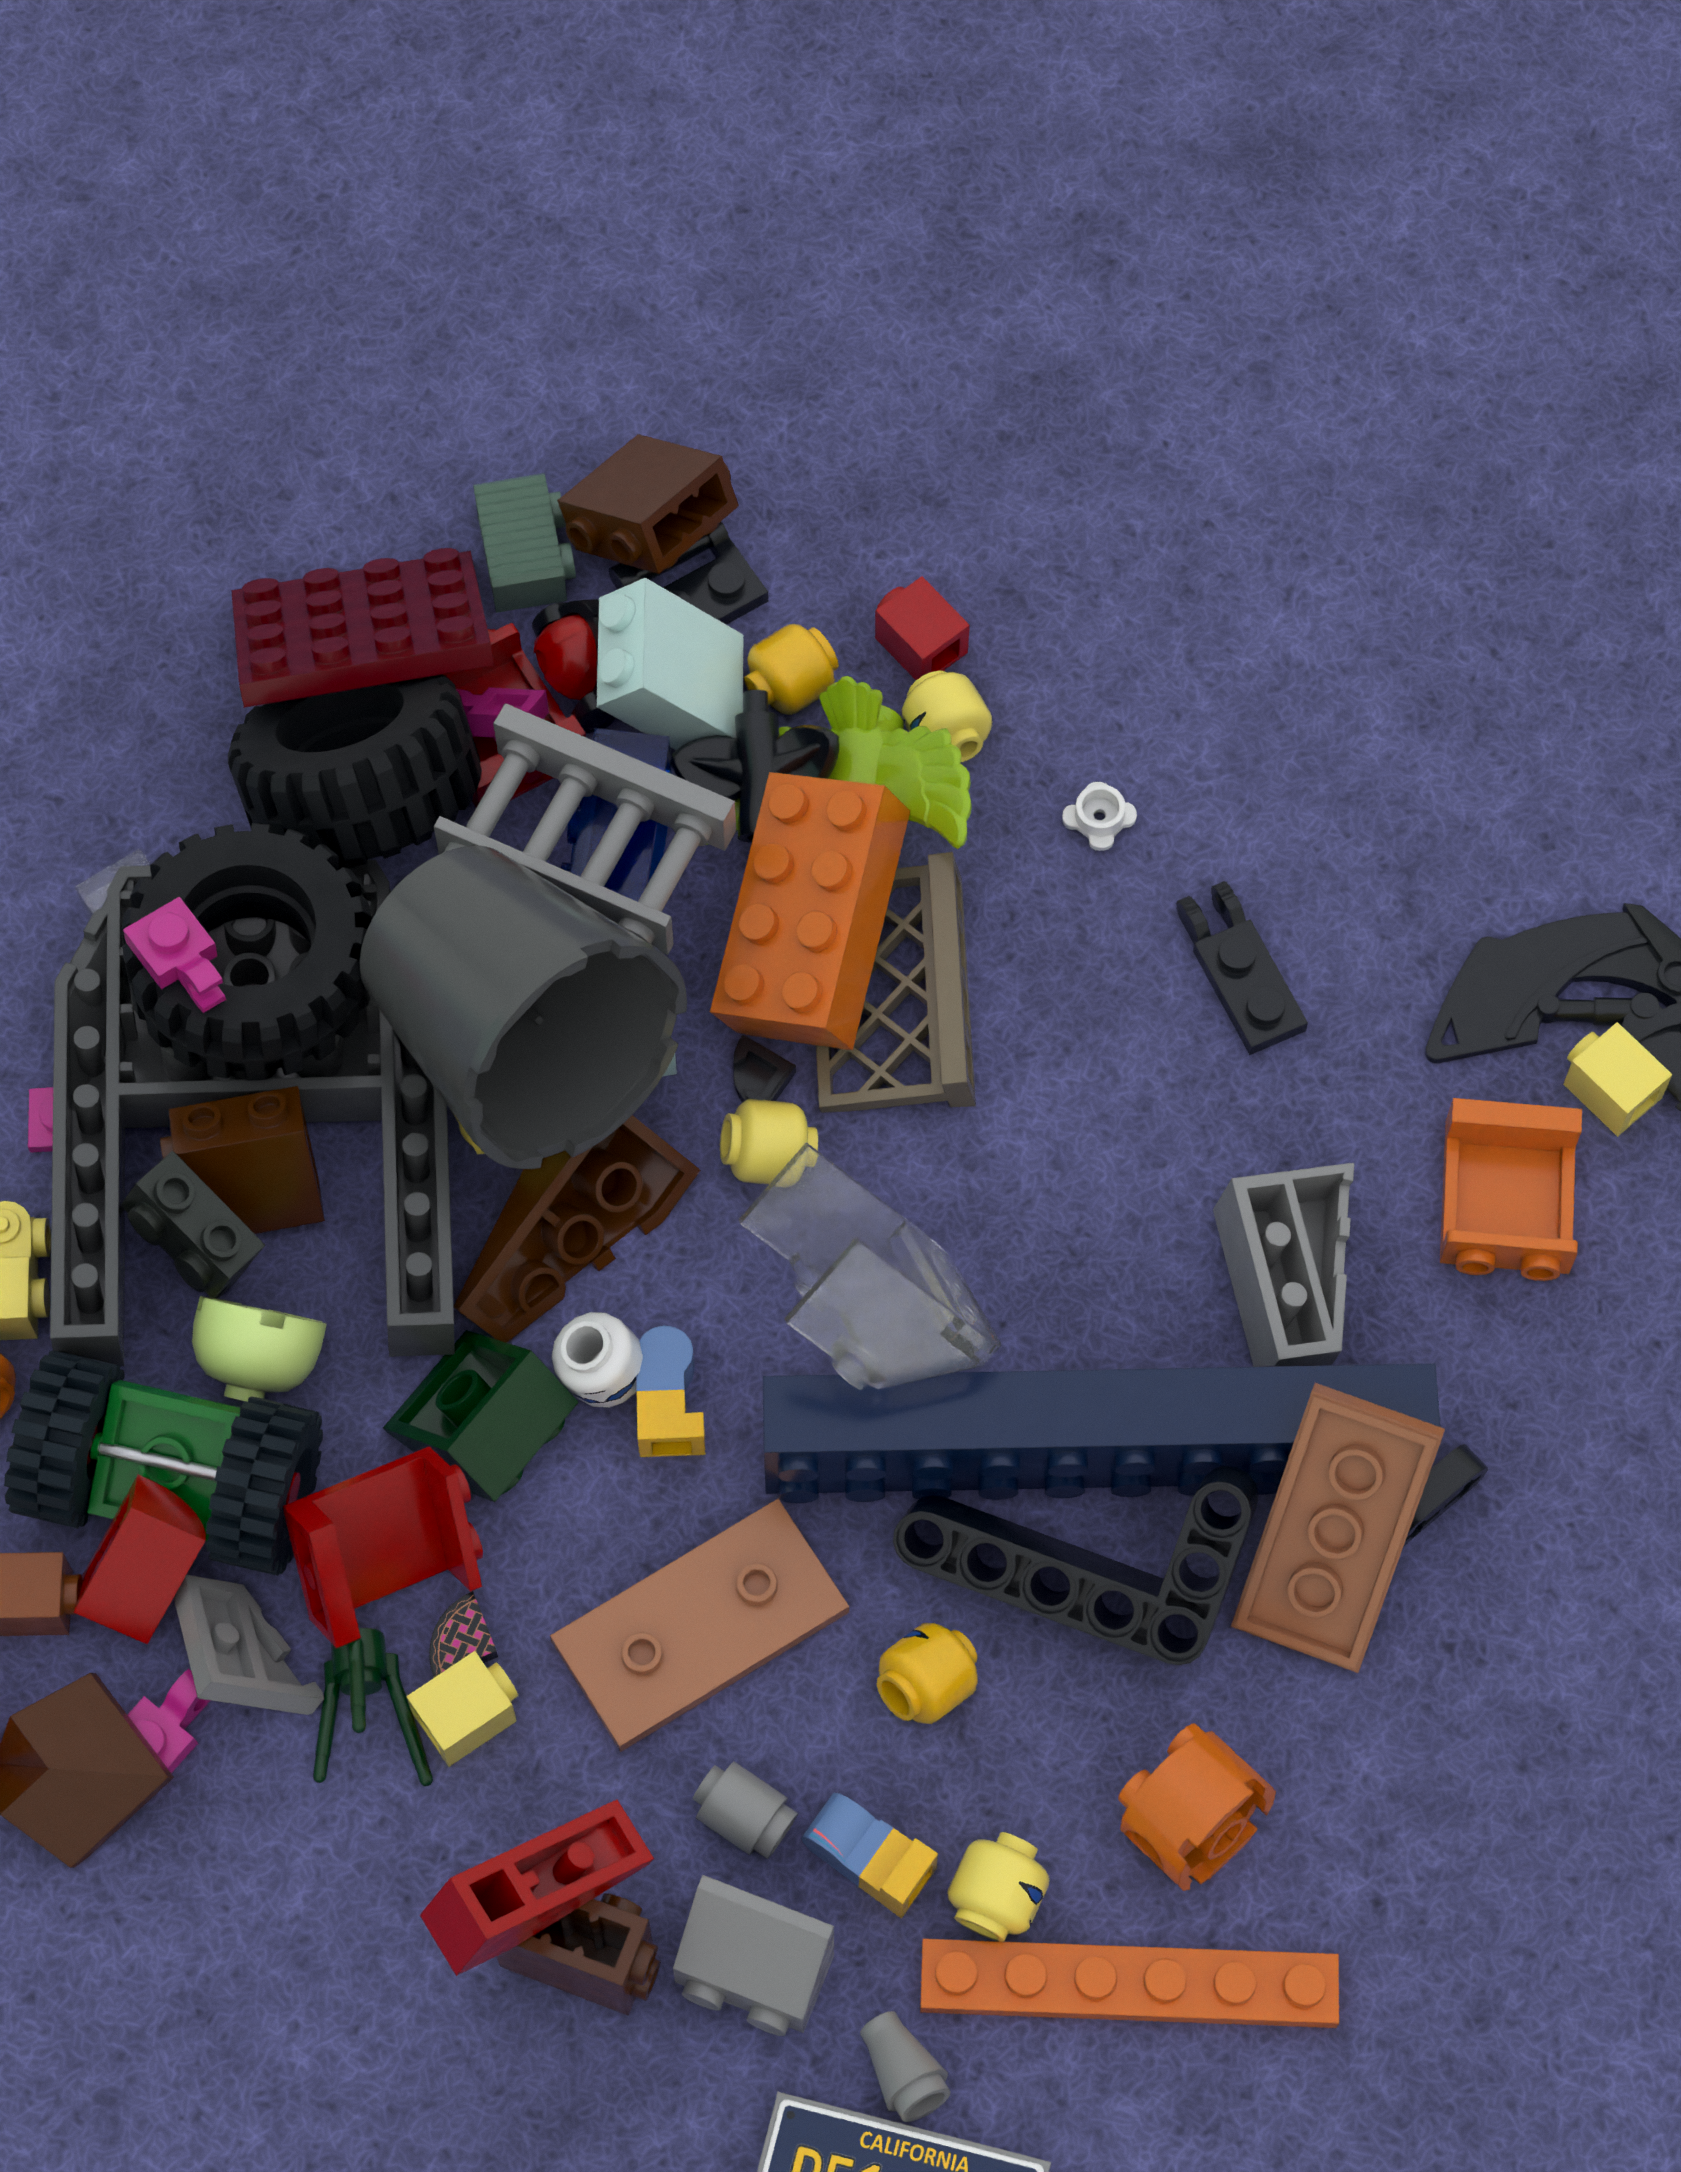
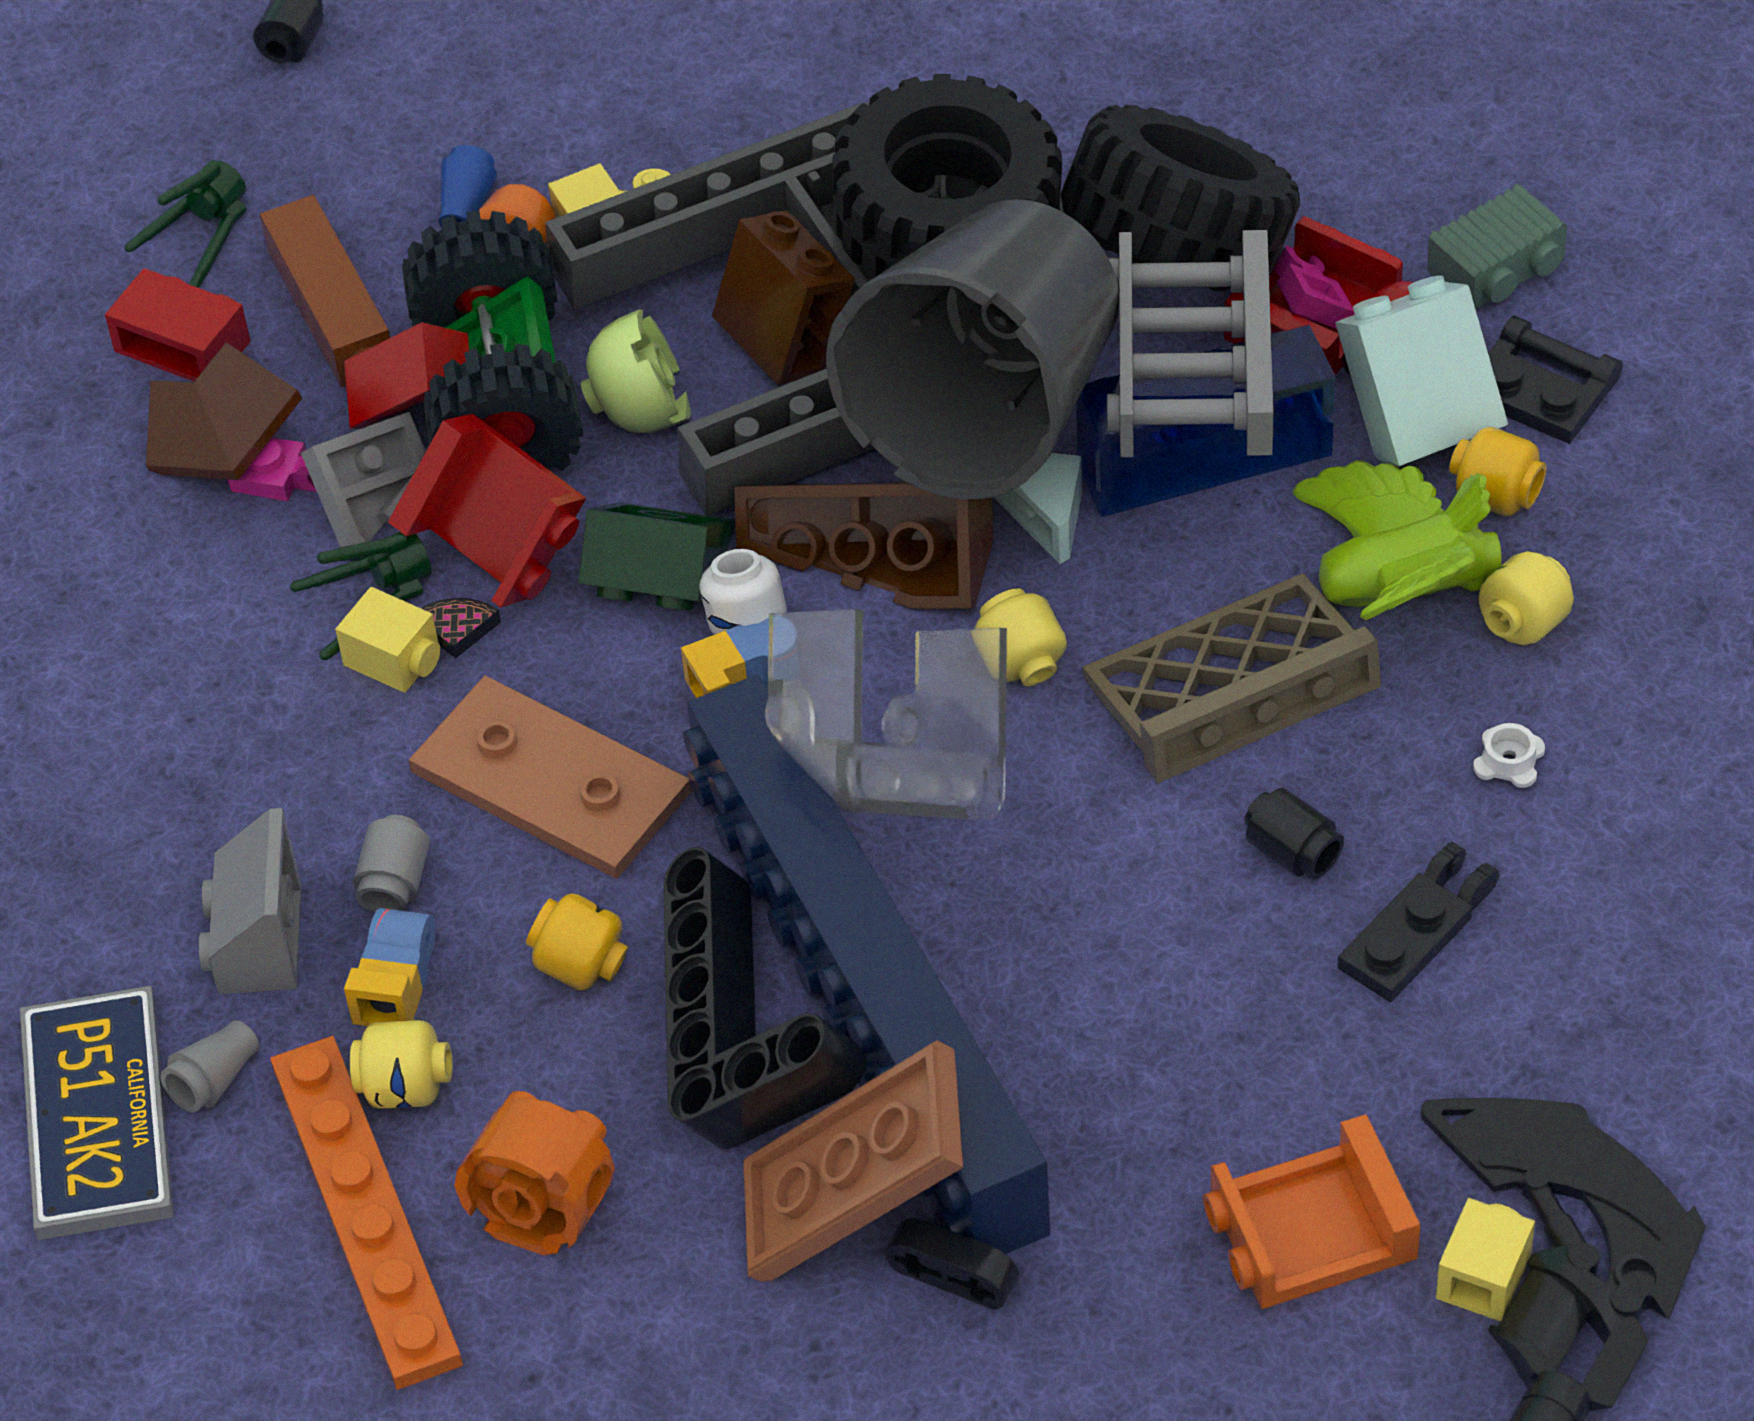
camera: 70 degrees right, 15 degrees down
pearl dark grey plate [121,1151,265,1299] -> none
dark pink plate [123,897,226,1013] -> none
dark red plate [231,548,494,708] -> none
red slope [420,1799,654,1976] -> none
reddish brown brick [497,1893,661,2016] -> none
reddish brown brick [557,434,739,574] -> none
black plant [670,690,840,843] -> none
orange brick [710,772,910,1050] -> none
black tile [733,1035,796,1103] -> none
red brick [875,576,970,680] -> none
light grey wedge [1213,1163,1354,1367] -> none
none -> black brick [1244,788,1344,879]

